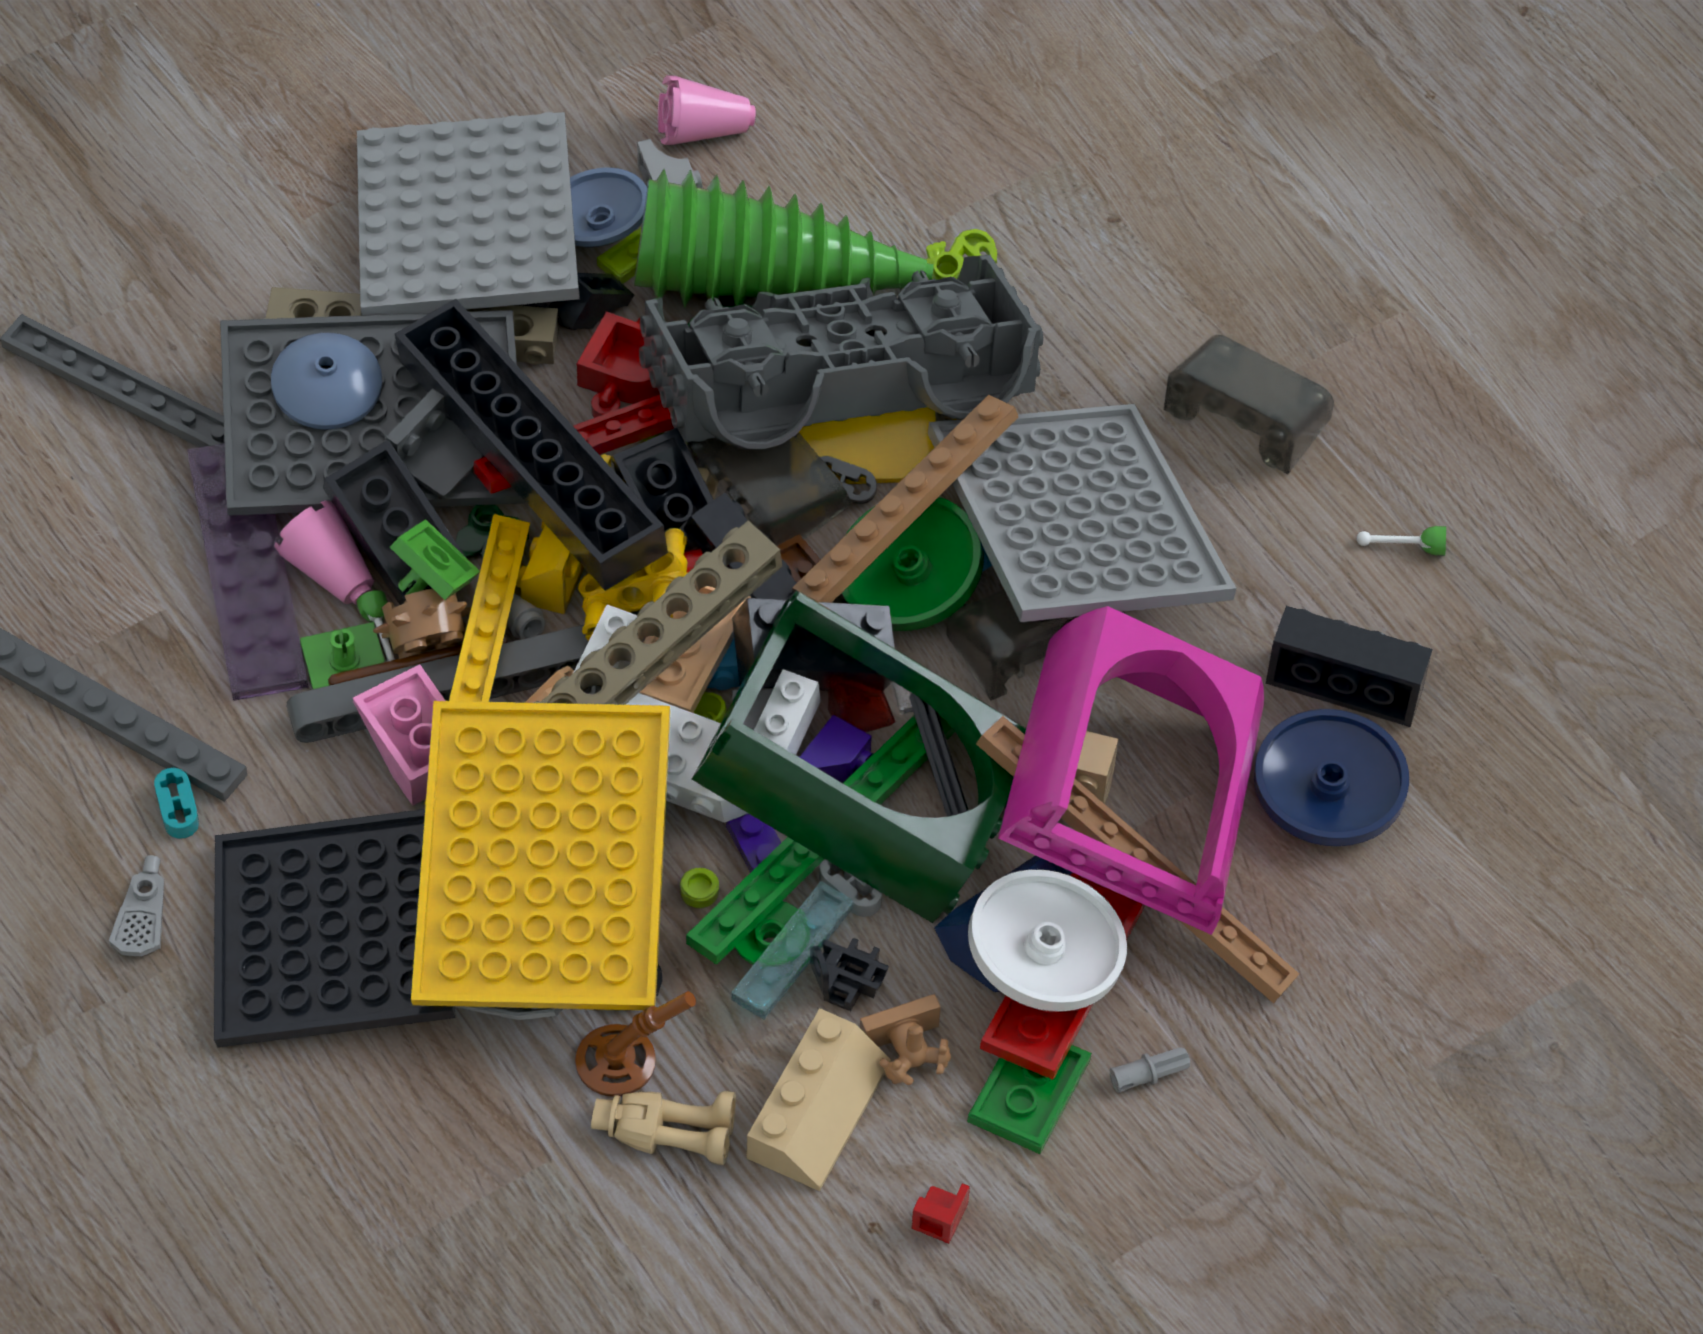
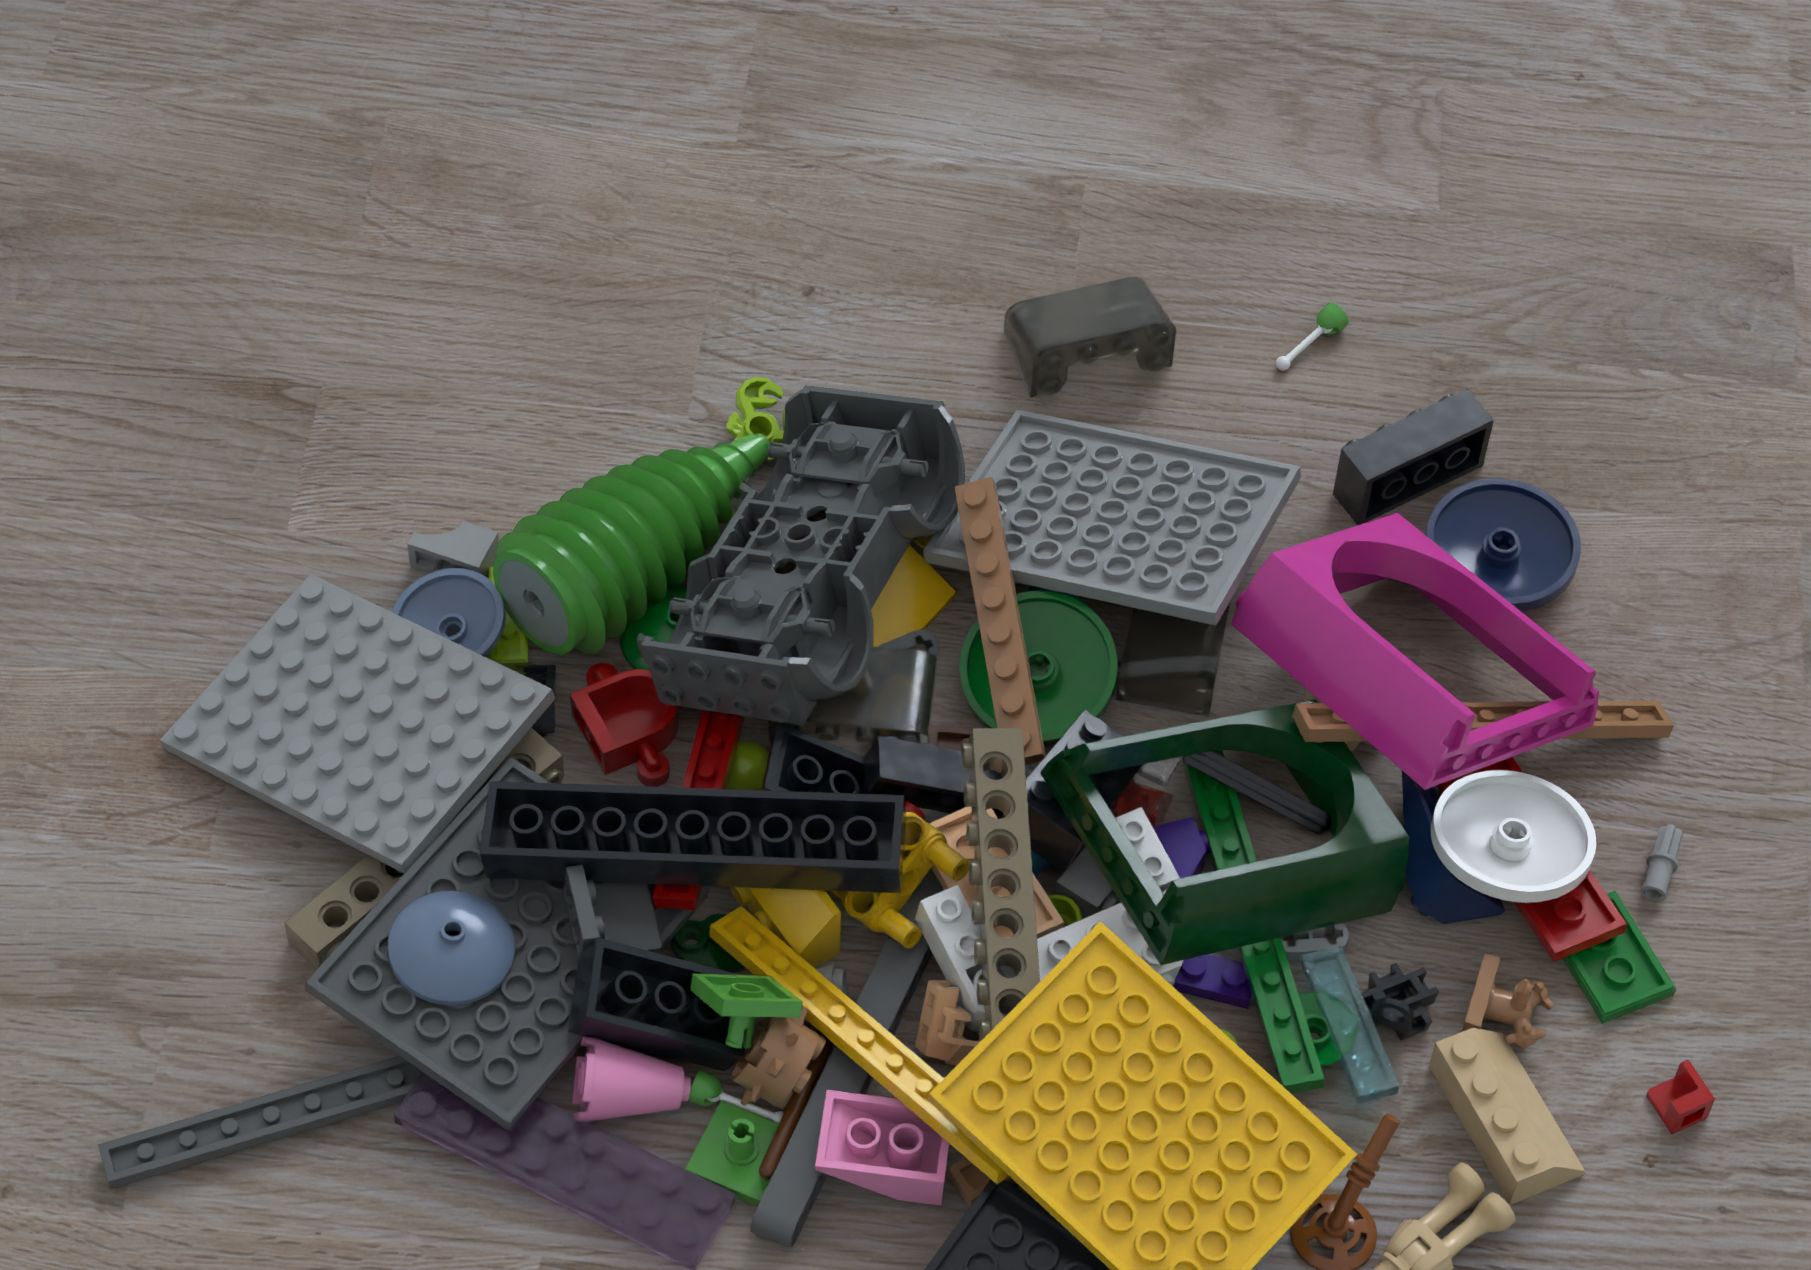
camera: 50 degrees left, 0 degrees up
bright pink cone [658,75,756,145] -> none

